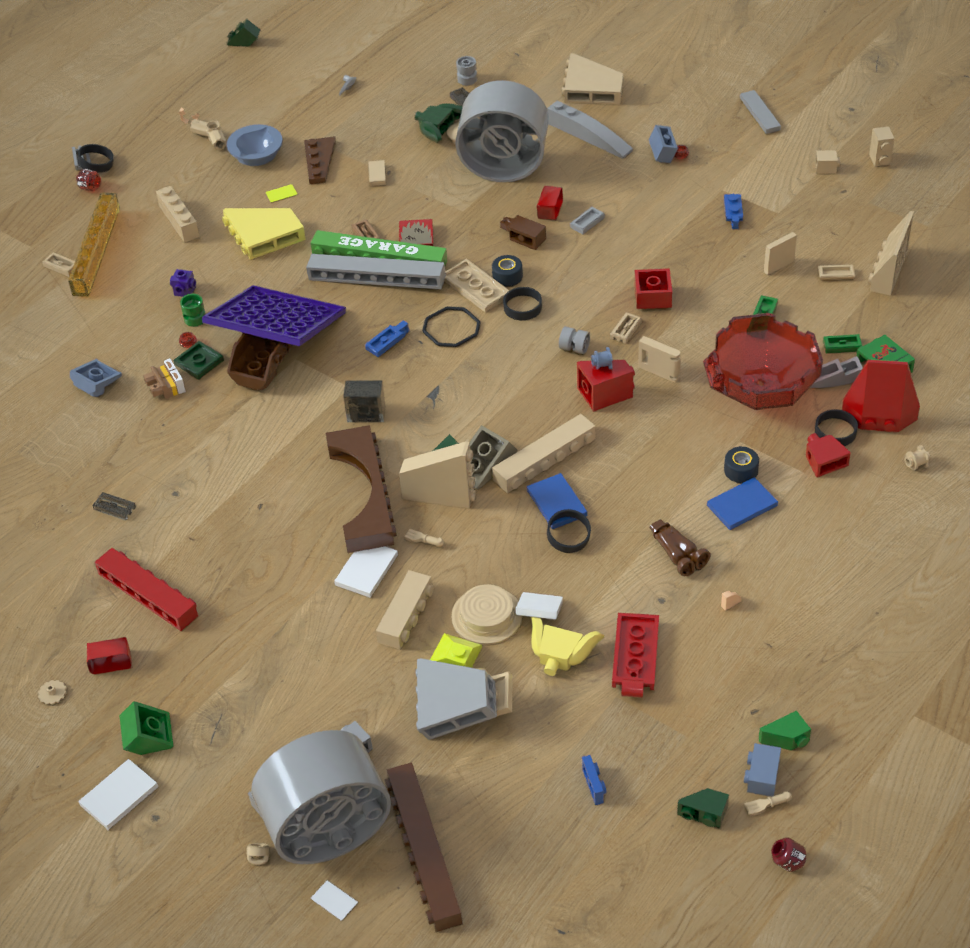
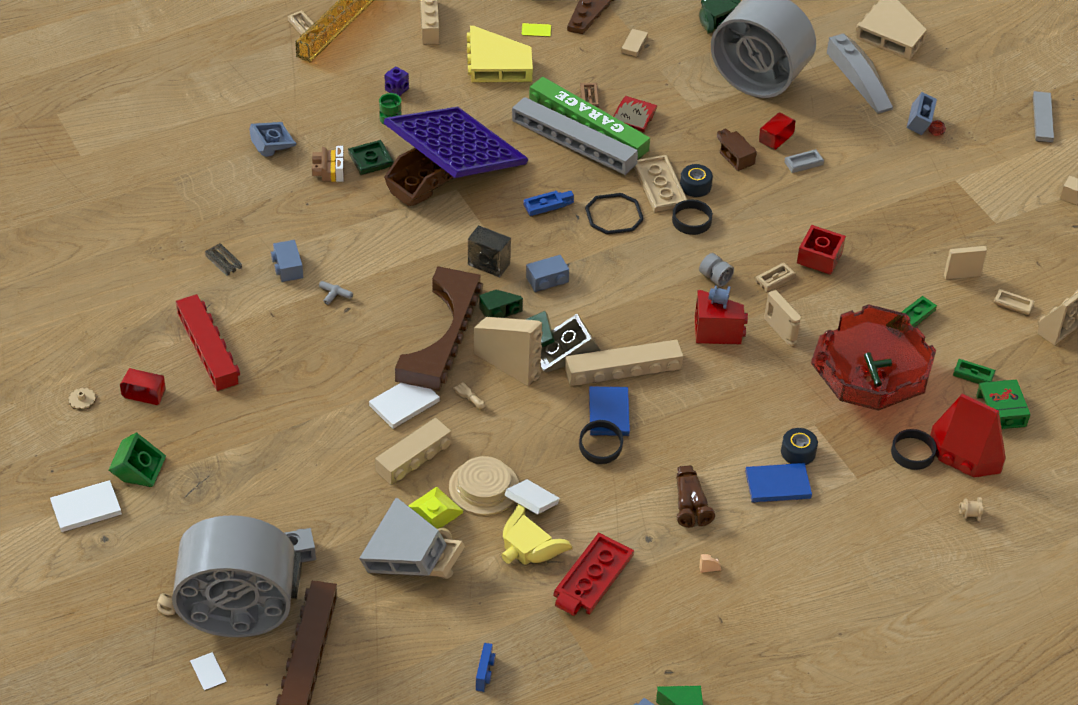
camera: 20 degrees right, 0 degrees up
clear red plate [179,332,197,348] -> none
blue hinge [724,194,743,229] -> none
light grey slope [803,357,862,388] -> none
red torso [806,433,851,477] -> none
none -> sand blue brick [271,240,303,282]
none -> light grey piece [319,281,353,305]
none -> dark green slope [479,289,523,318]
none -> sand blue brick [526,255,569,292]
none -> dark green piece [864,352,892,387]

